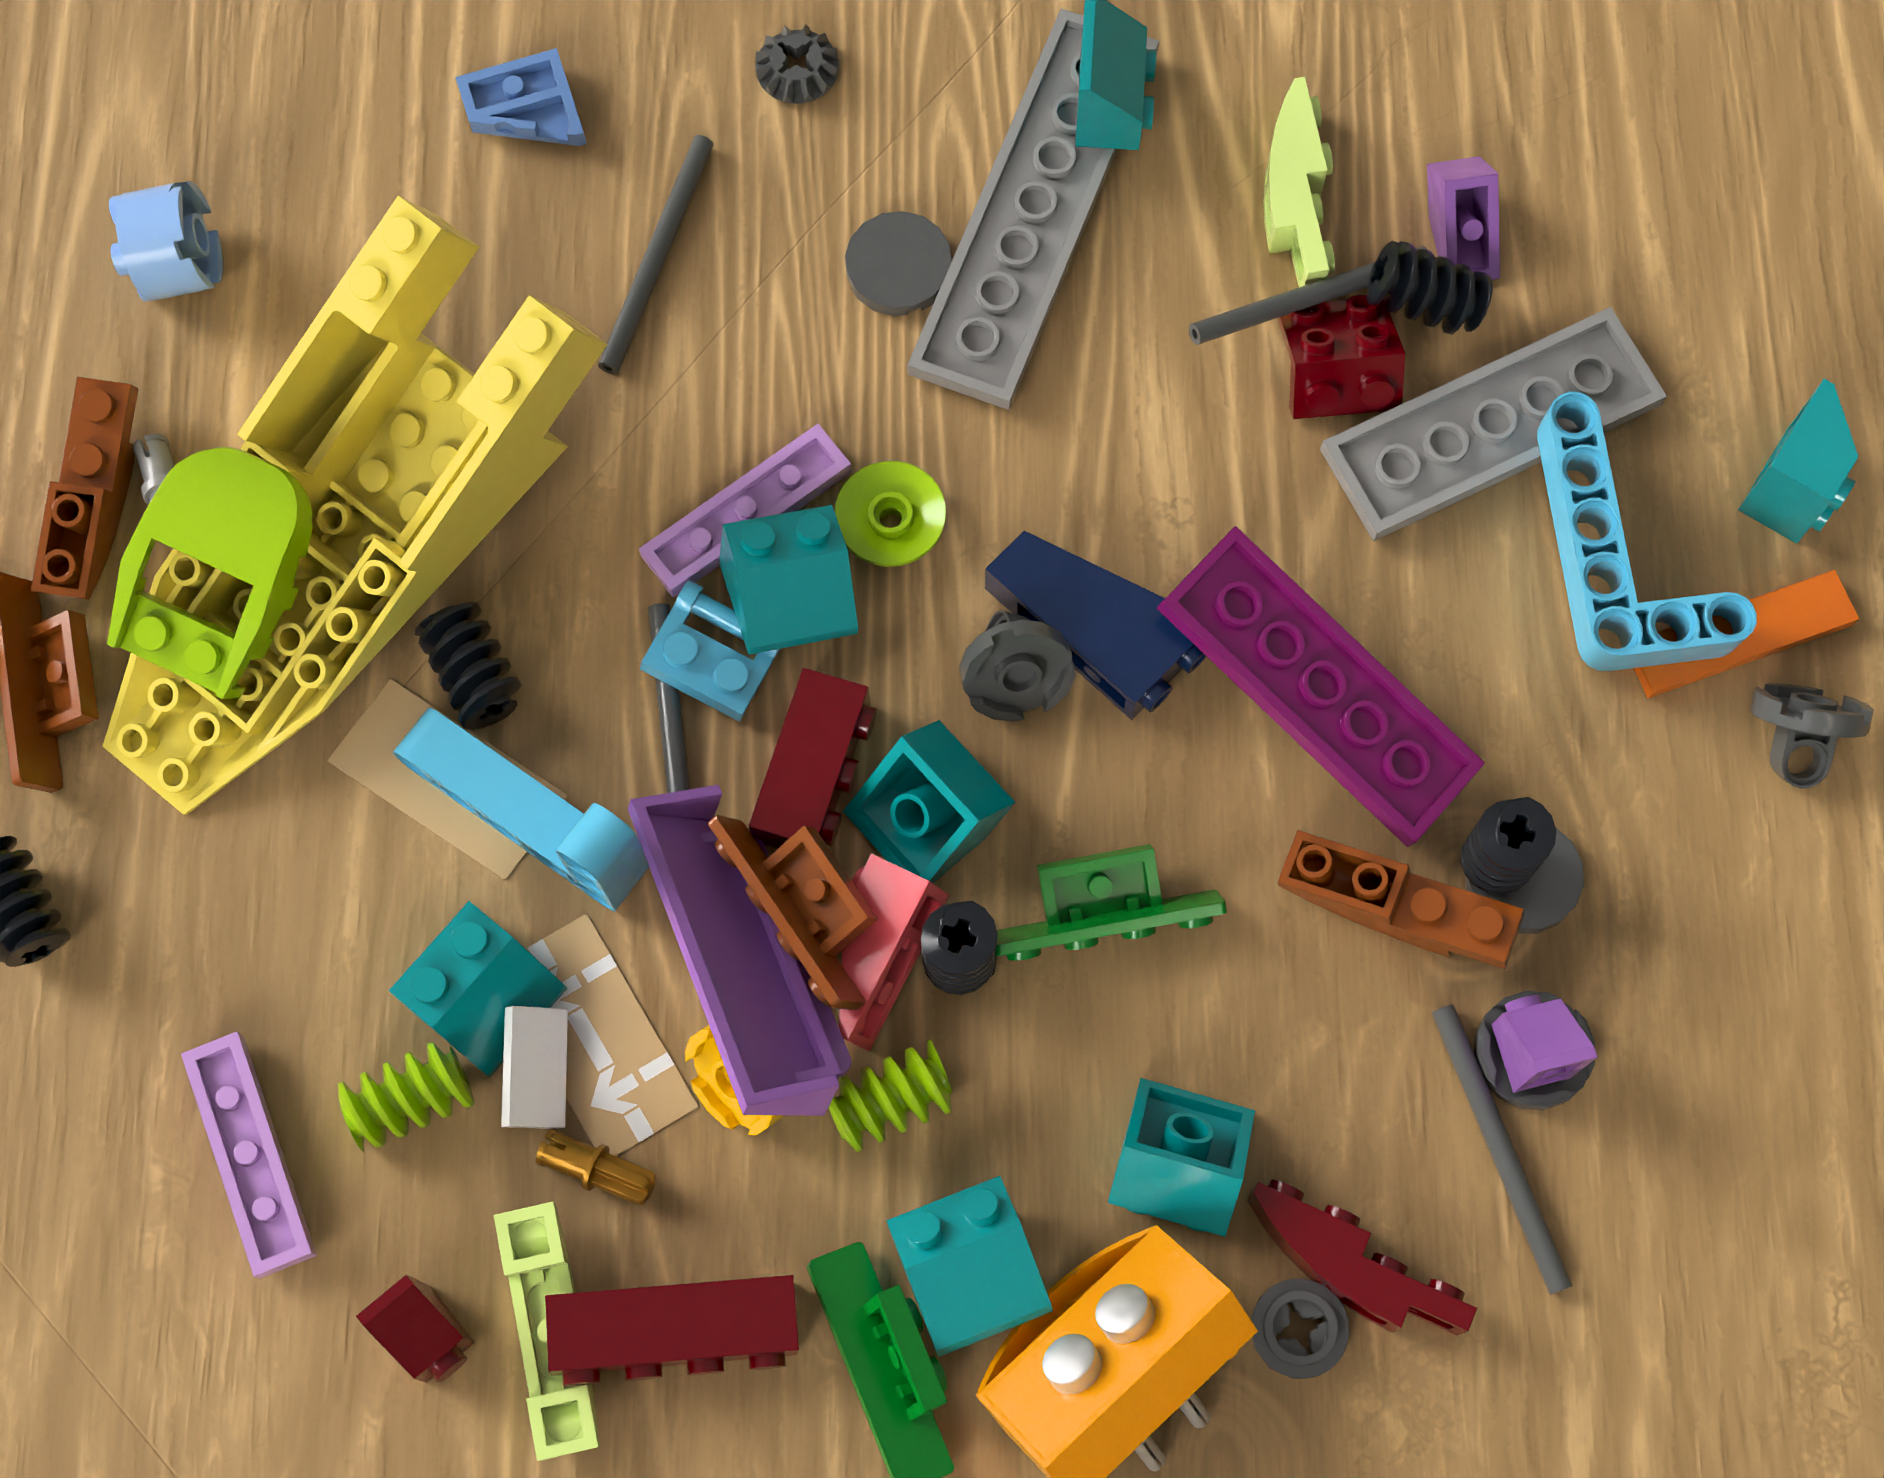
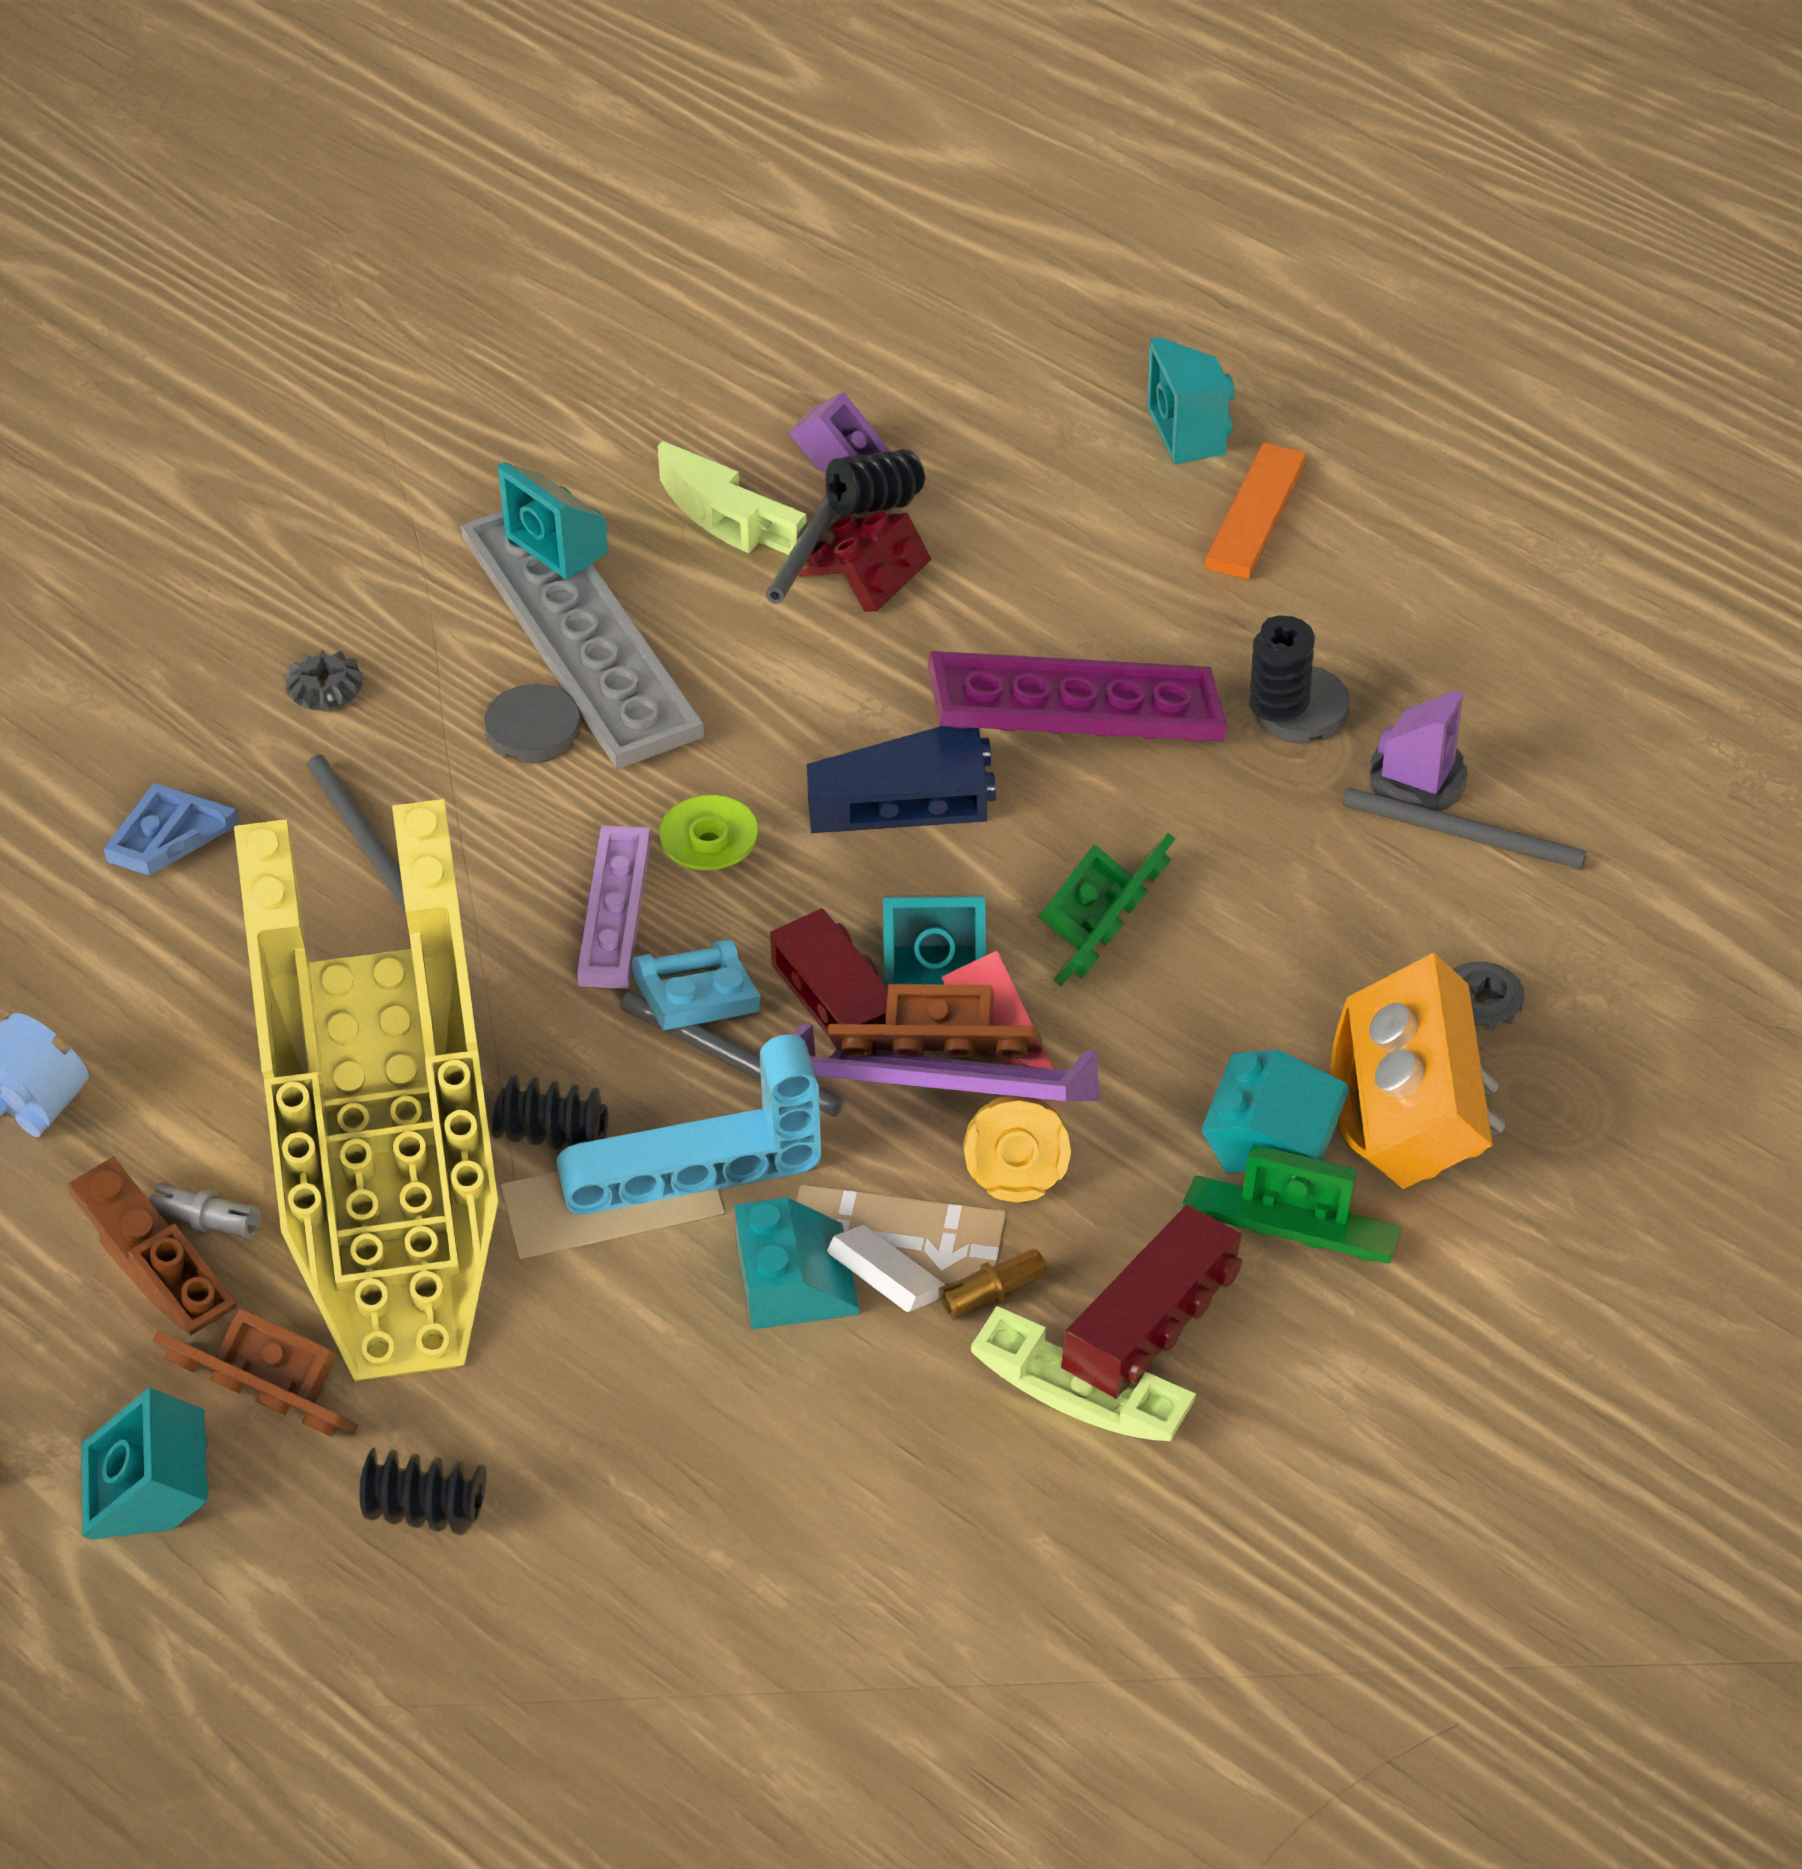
camera: 50 degrees left, 25 degrees down
lime slope [107,447,313,699] -> none
lavender plate [181,1032,317,1279] -> none
lime piece [338,1042,475,1152] -> none
dark red slope [356,1275,475,1383] -> none
teal slope [719,505,858,655] -> none
lime piece [828,1039,952,1152] -> none
black piece [921,901,997,995] -> none
dark grey tile [959,610,1076,722] -> none
teal slope [1108,1078,1255,1237] -> none
dark red slope [1247,1179,1477,1336] -> none
dark orange slope [1278,830,1524,969] -> none
light grey plate [1320,307,1667,542] -> none
medium azure beam [1537,392,1757,671] -> none
dark grey tile [1750,683,1874,789] -> none

